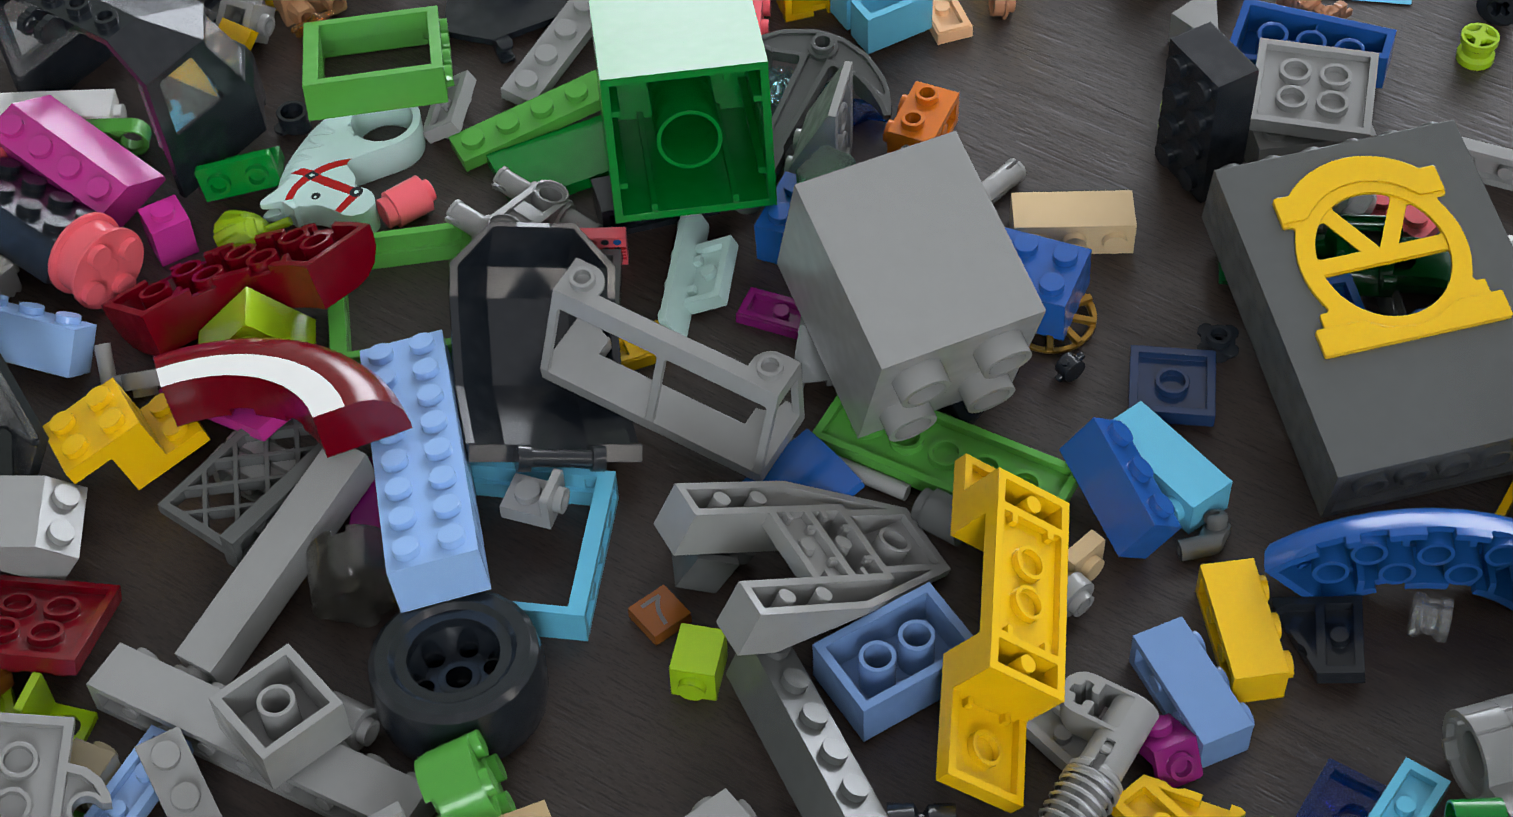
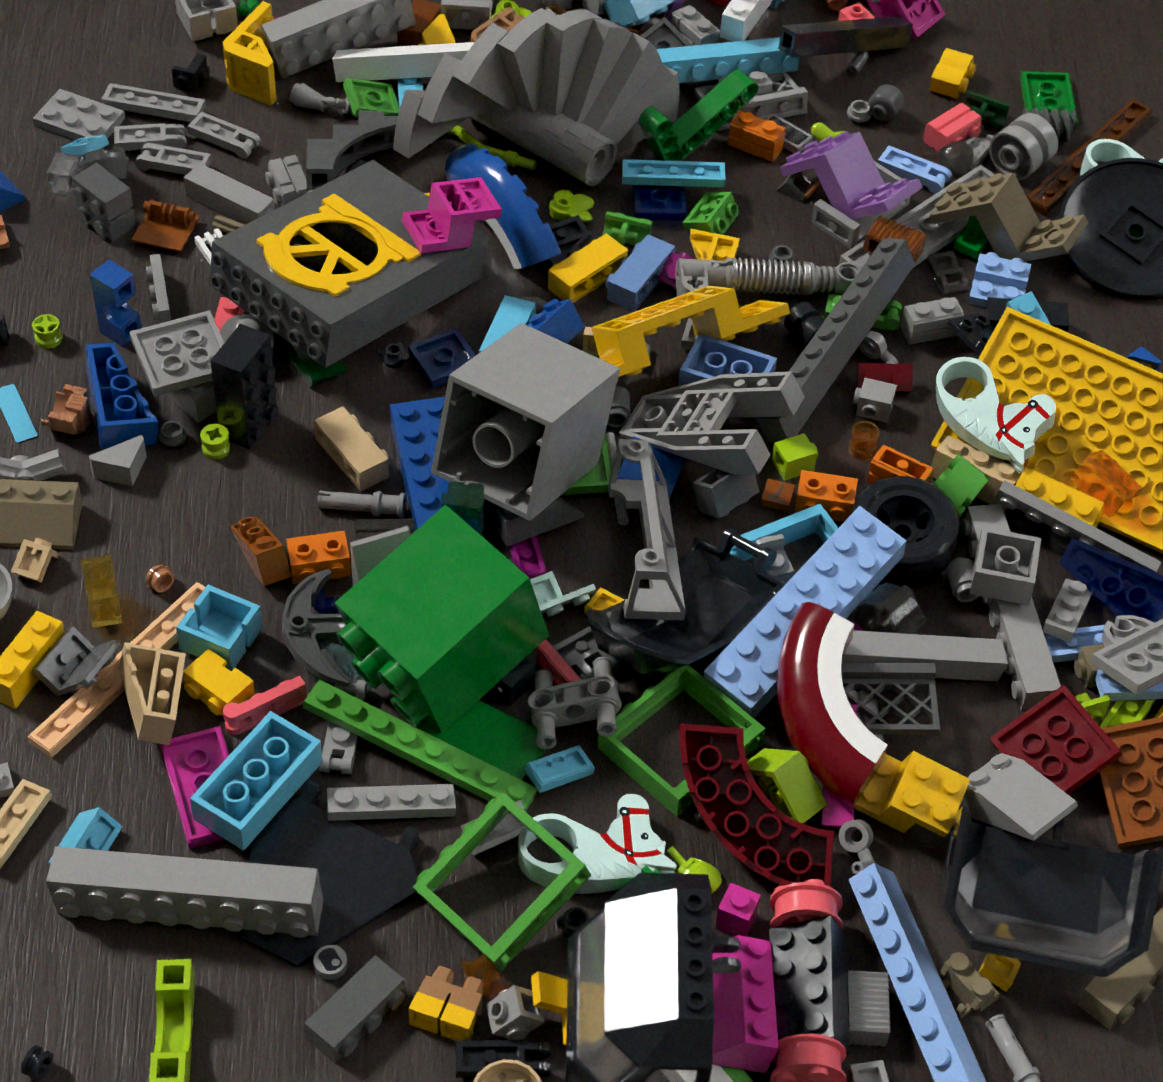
camera: 130 degrees left, 0 degrees up
coral brick [376,175,437,229] -> none
none -> blue arch [90,260,142,348]
none -> dark orange slope [230,517,292,586]
none -> dark pink bracket [401,177,502,254]
none -> medium azure plate [524,745,595,793]
none -> lime plate [549,190,594,222]
none -> bright green hips [602,211,652,246]
none -> orange brick [794,470,858,522]
none -> clear orange wheel [849,421,880,460]
none -> orange brick [867,445,934,484]

